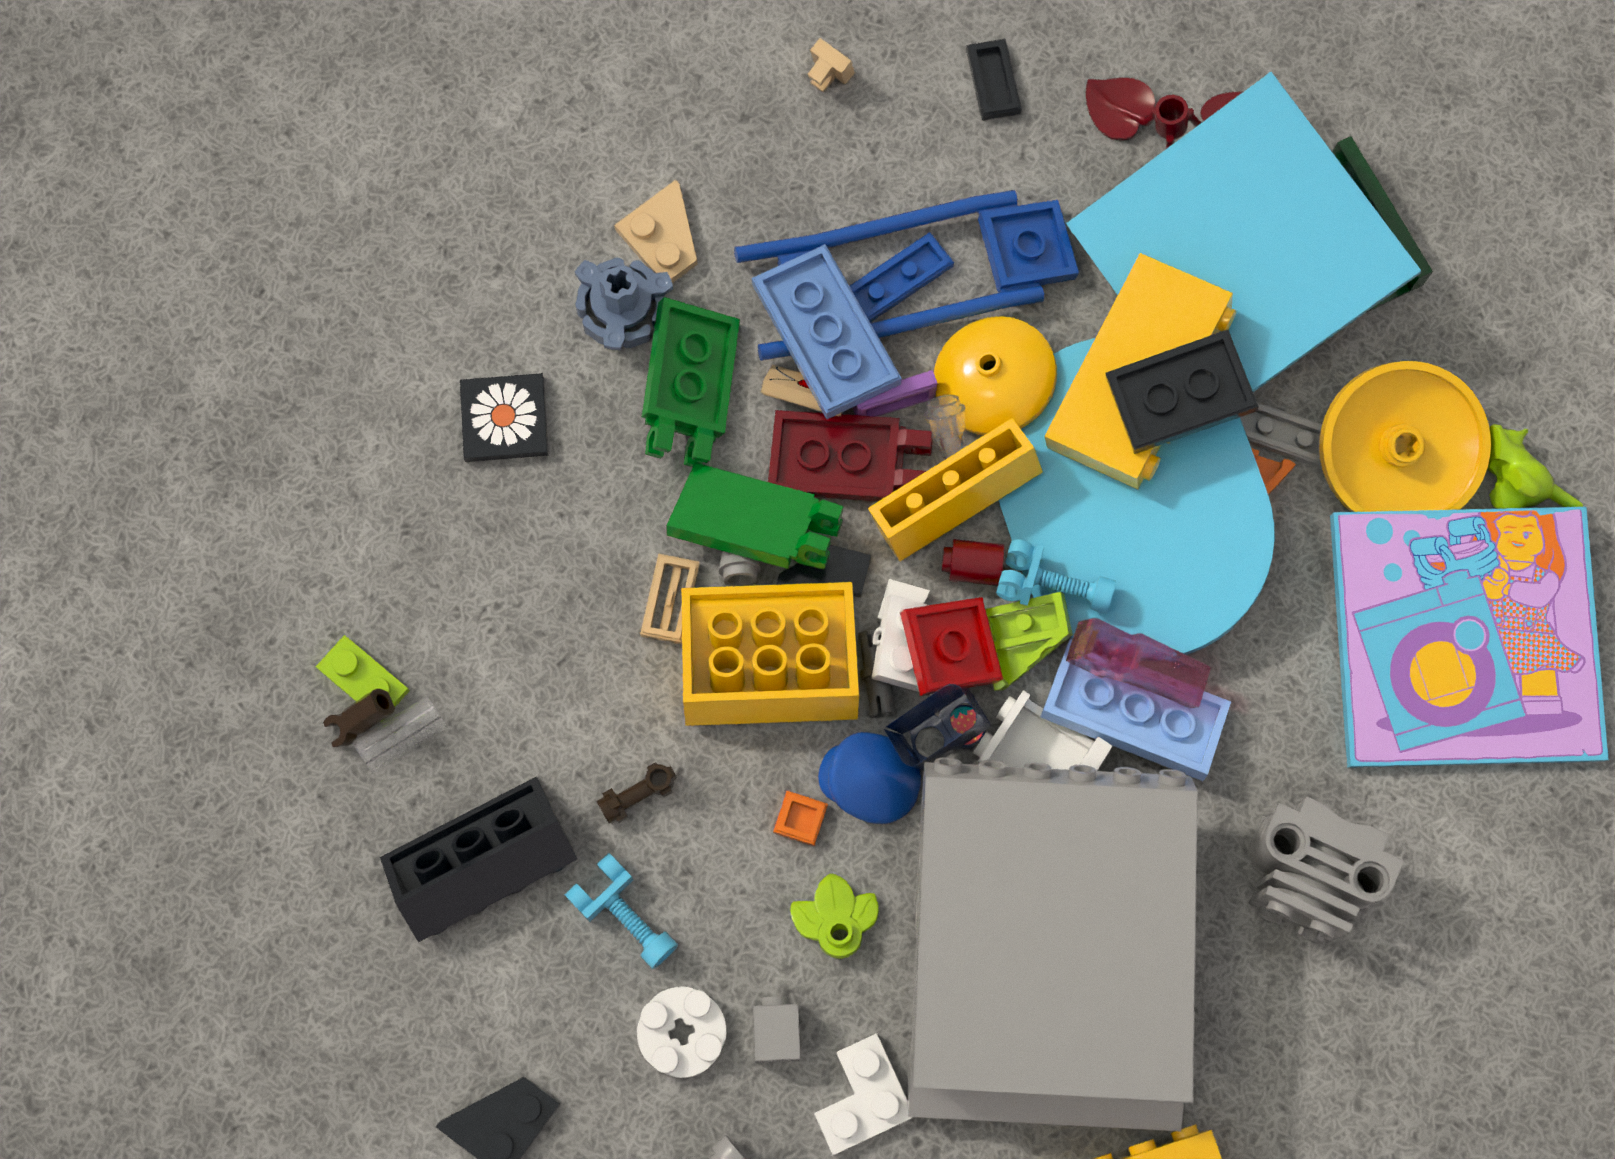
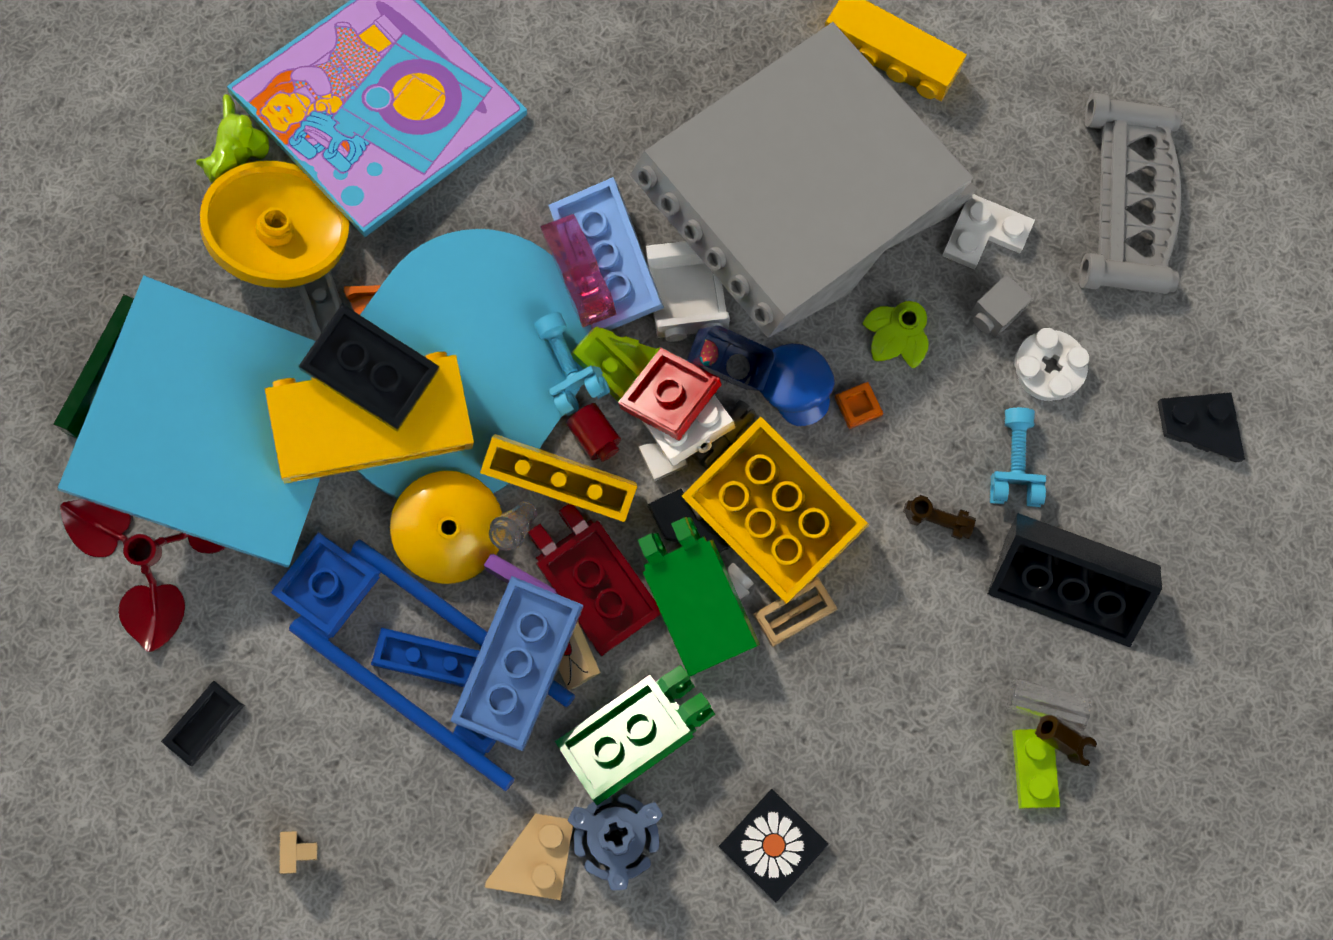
camera: 135 degrees left, 0 degrees up
light grey piece [1249,796,1404,944] -> none

